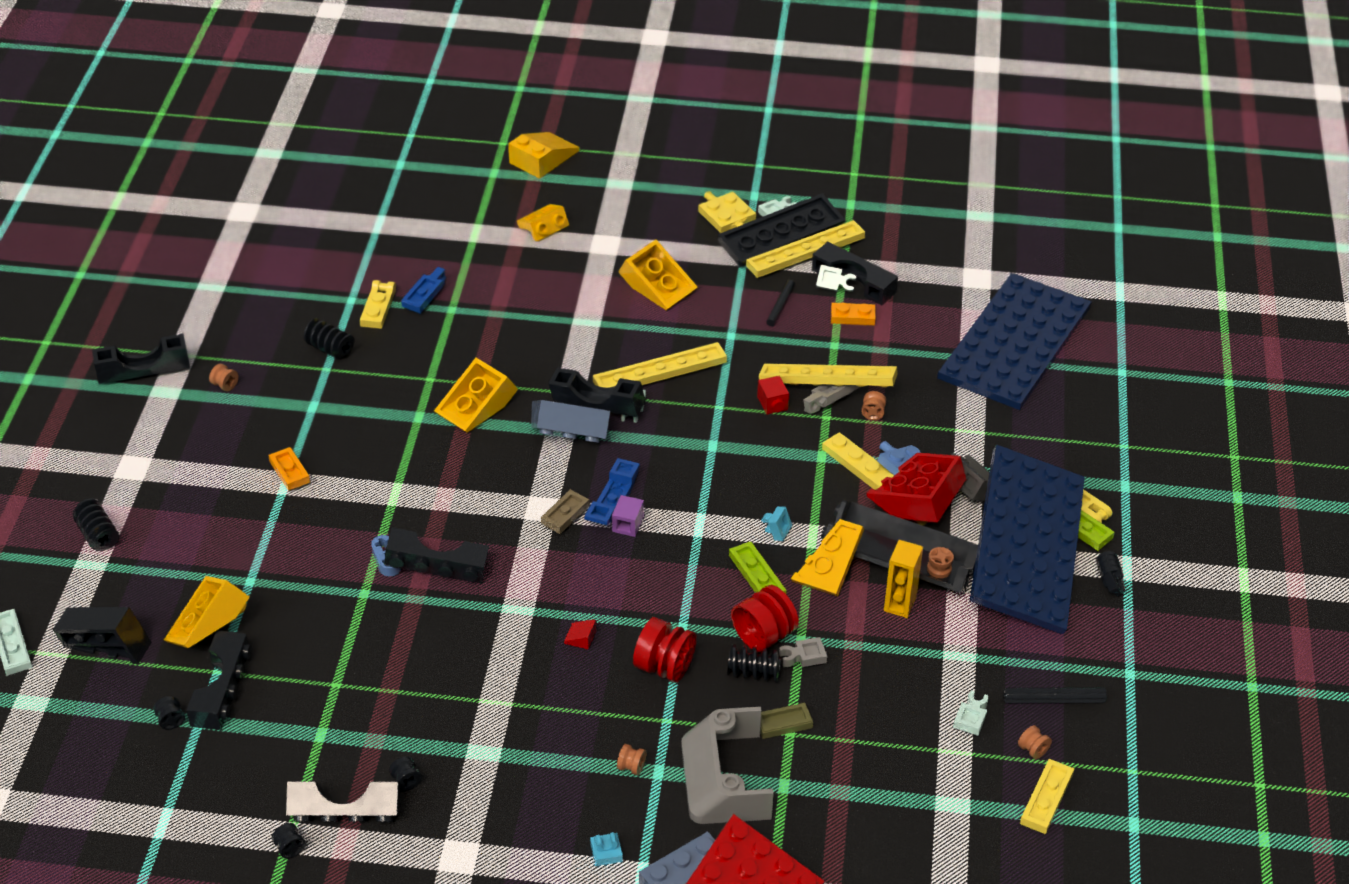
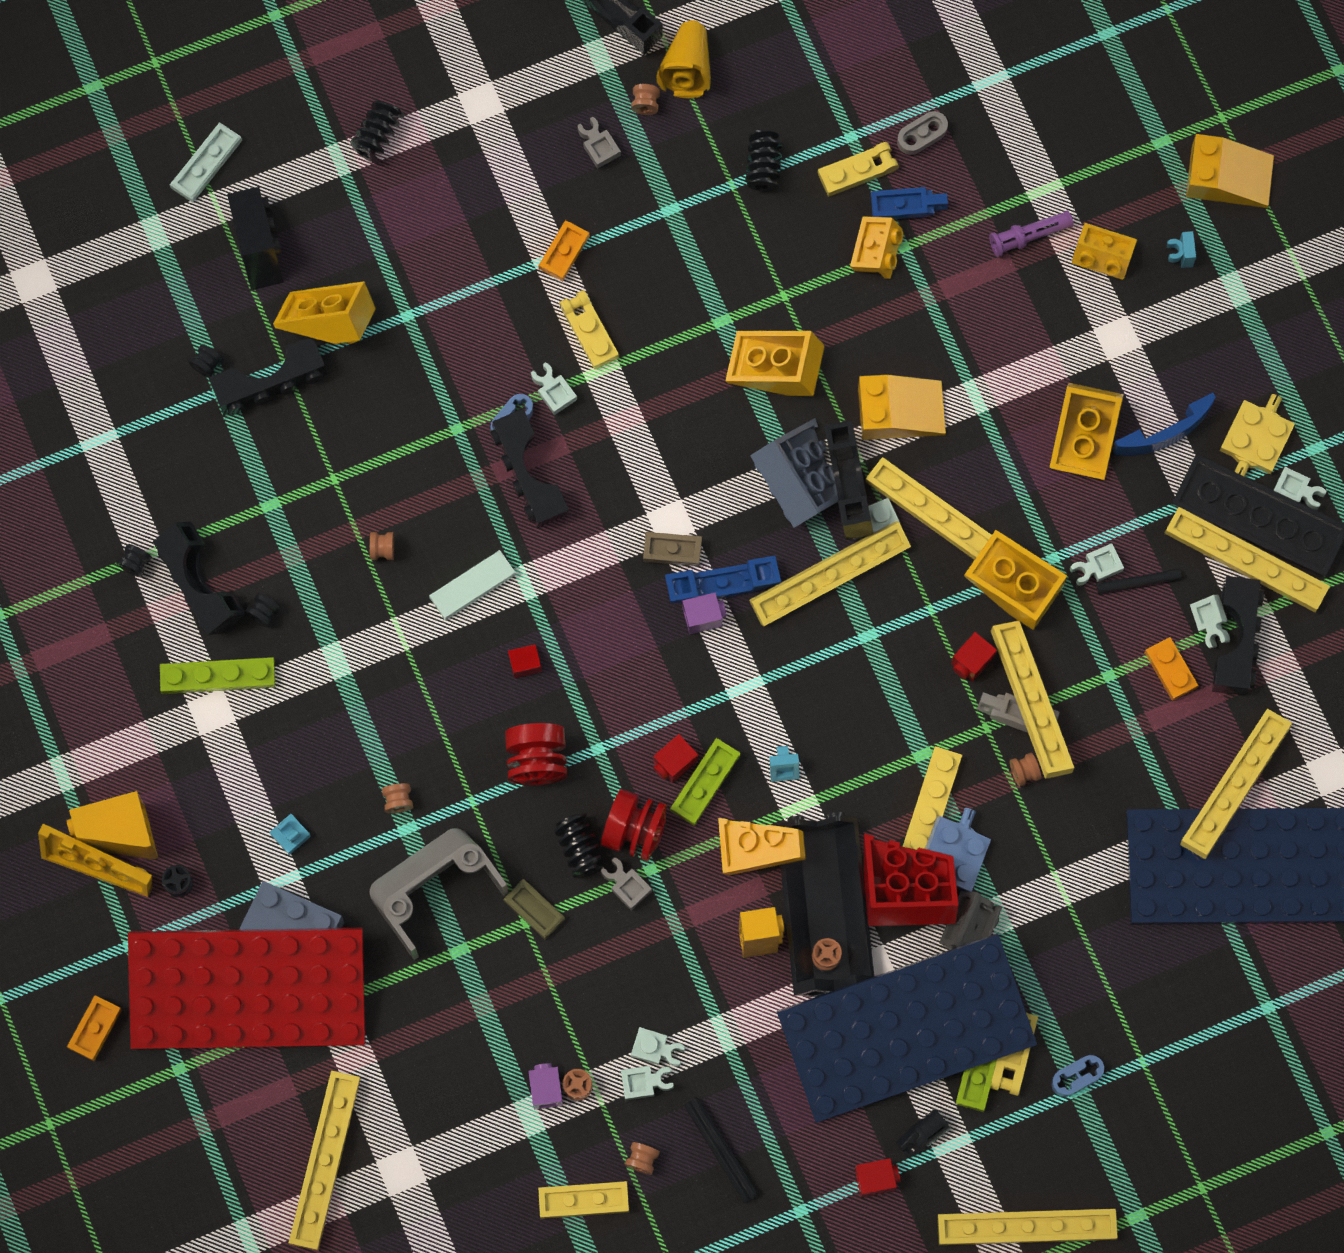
camera: 60 degrees right, 30 degrees up
none -> lime plate [160,657,276,694]
none -> nougat wheel [370,532,394,560]
none -> light aqua tile [429,550,516,621]
none -> medium lavender brick [529,1063,563,1110]
none -> light aqua plate [531,362,577,415]
none -> light yellow plate [559,290,619,370]
none -> nougat wheel [563,1069,592,1101]
none -> light grey plate [578,117,621,169]
none -> light aqua plate [631,1027,685,1067]
none -> red brick [653,734,698,784]
none -> yellow cone [656,20,711,99]
none -> light yellow plate [749,521,911,626]
none -> yellow bracket [850,216,903,279]
none -> red brick [854,1158,900,1198]
none -> yellow slope [858,375,946,440]
none -> light grey plate [897,111,948,155]
none -> light yellow plate [938,1209,1117,1245]
none -> yellow slope [964,530,1067,630]
none -> medium lavender pin [989,210,1074,257]
none -> medium blue beam [1051,1055,1104,1097]
none -> light aqua plate [1070,544,1124,585]
none -> blue slope [1112,393,1216,456]
none -> medium azure tile [1167,231,1196,268]
none -> light yellow plate [1180,709,1292,860]

